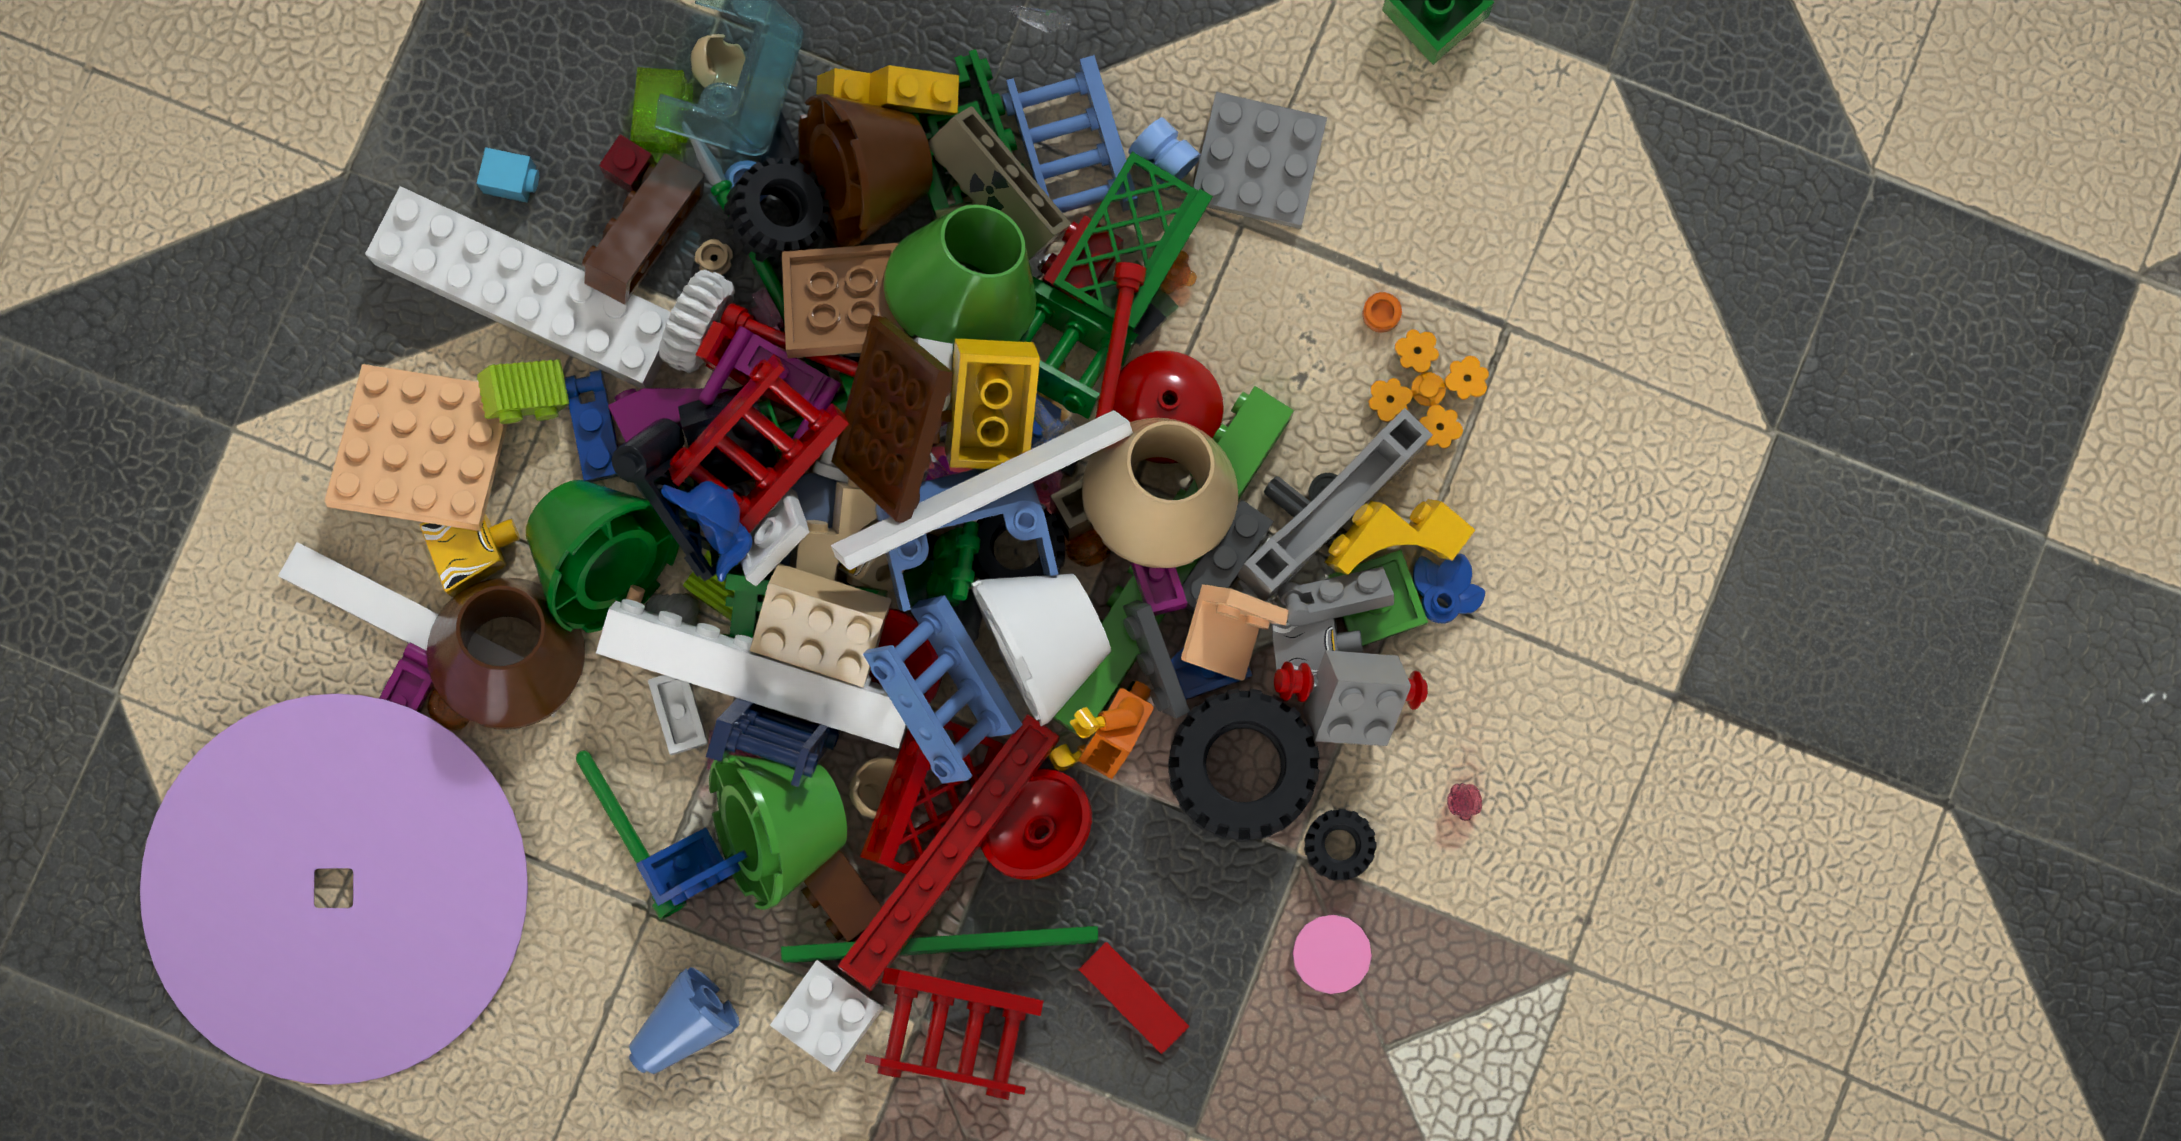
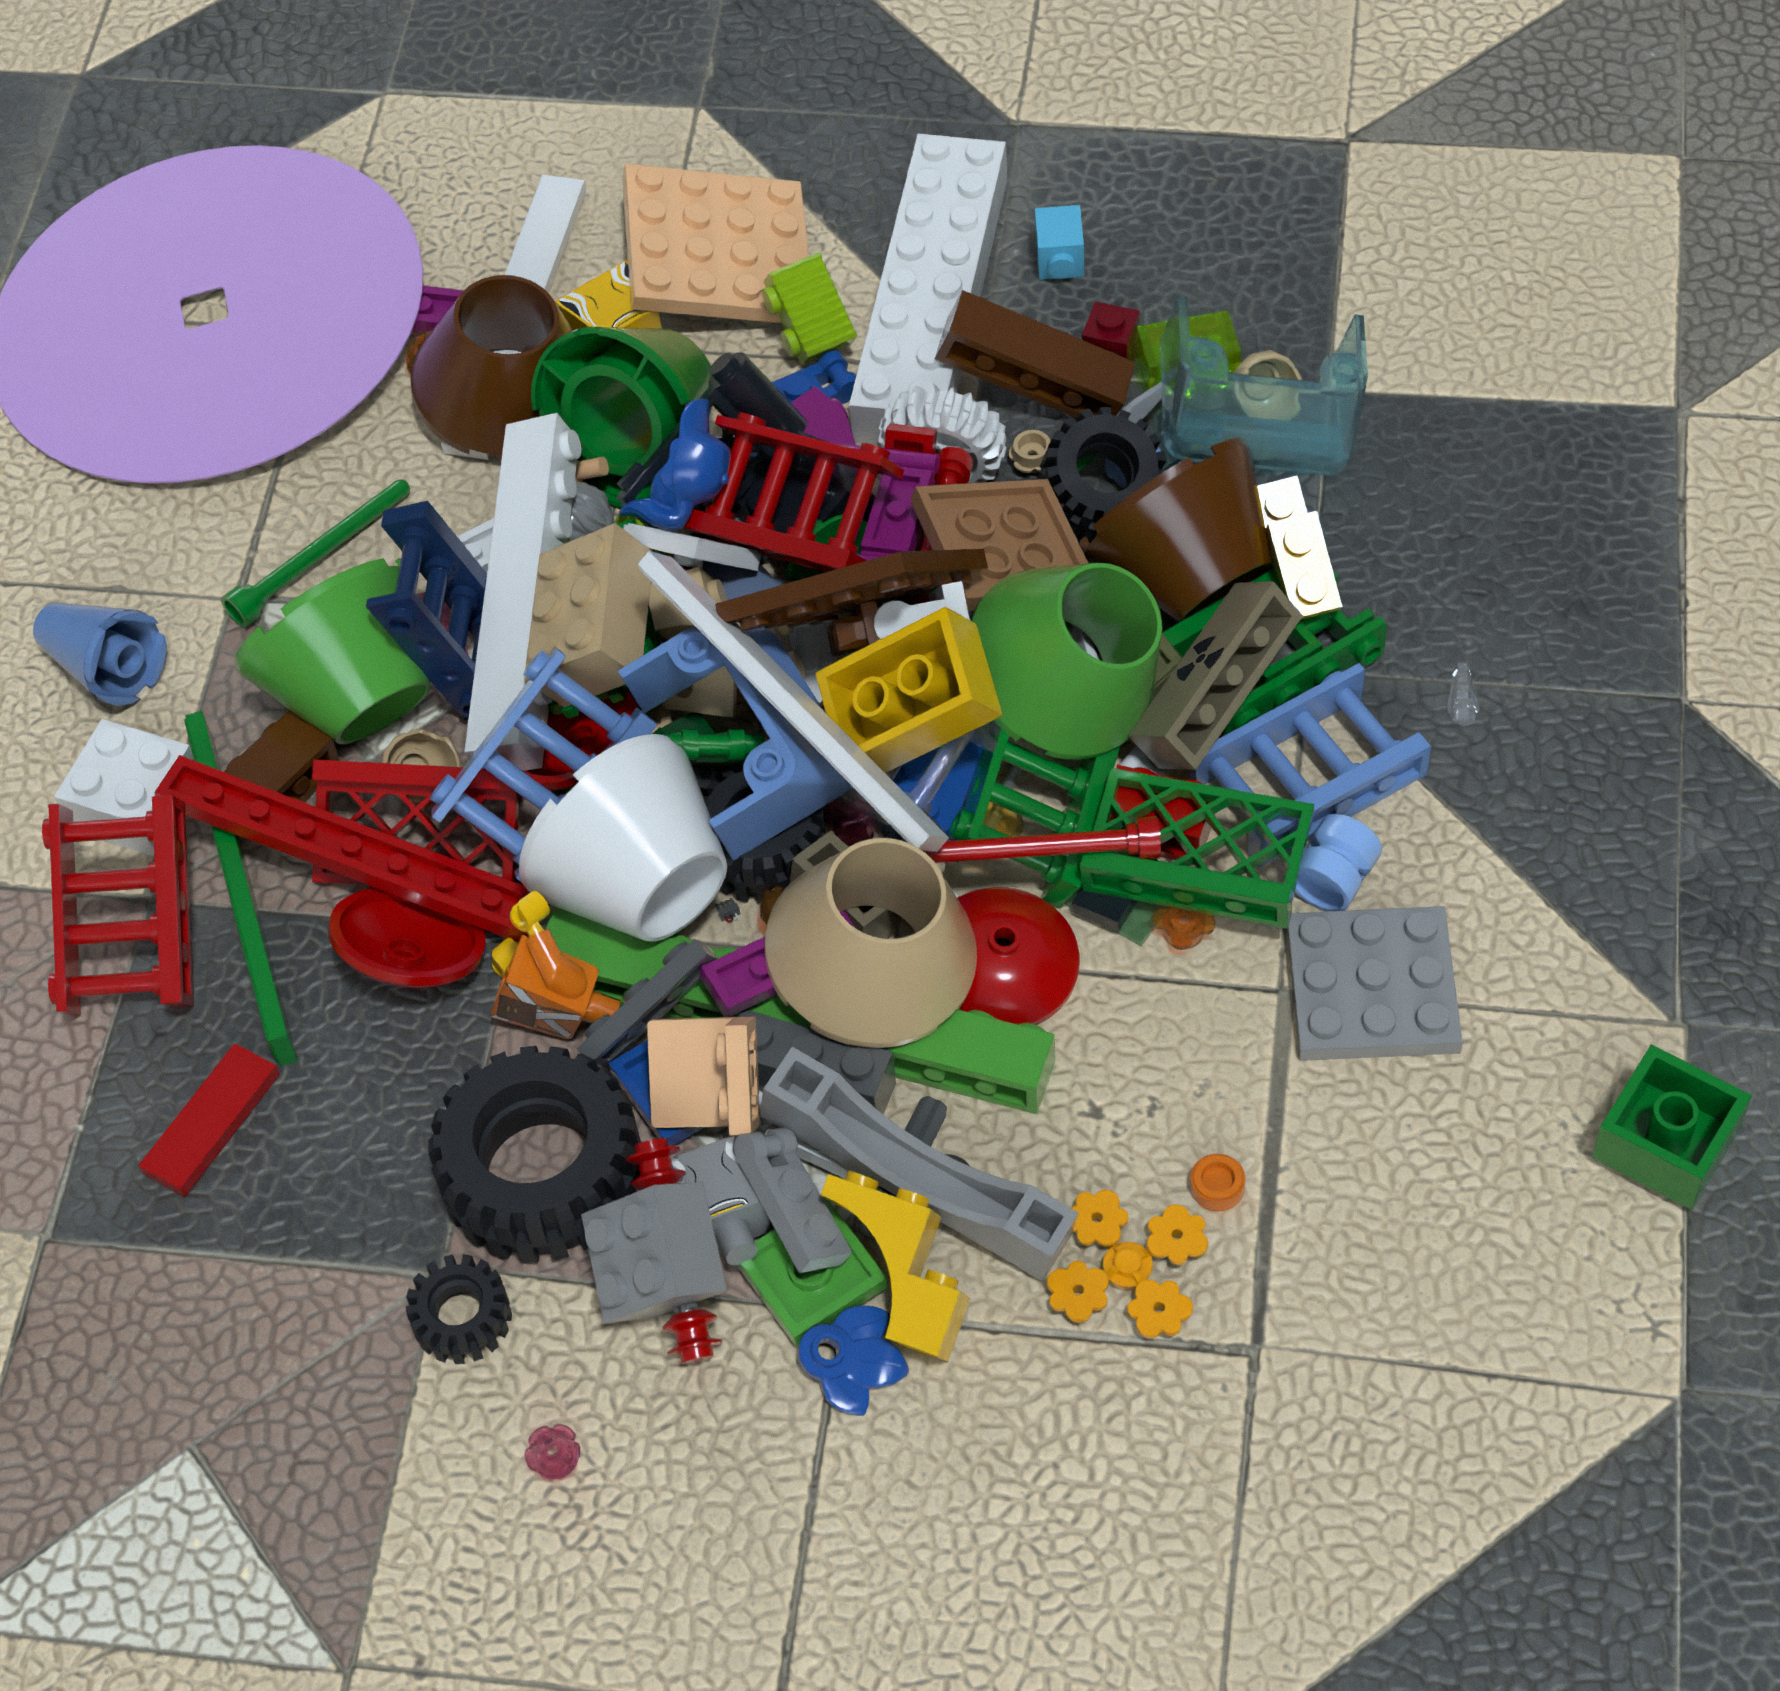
camera: 80 degrees right, 25 degrees down
blue bracket [636,827,748,906] -> none
bright pink tile [1292,915,1372,994] -> none

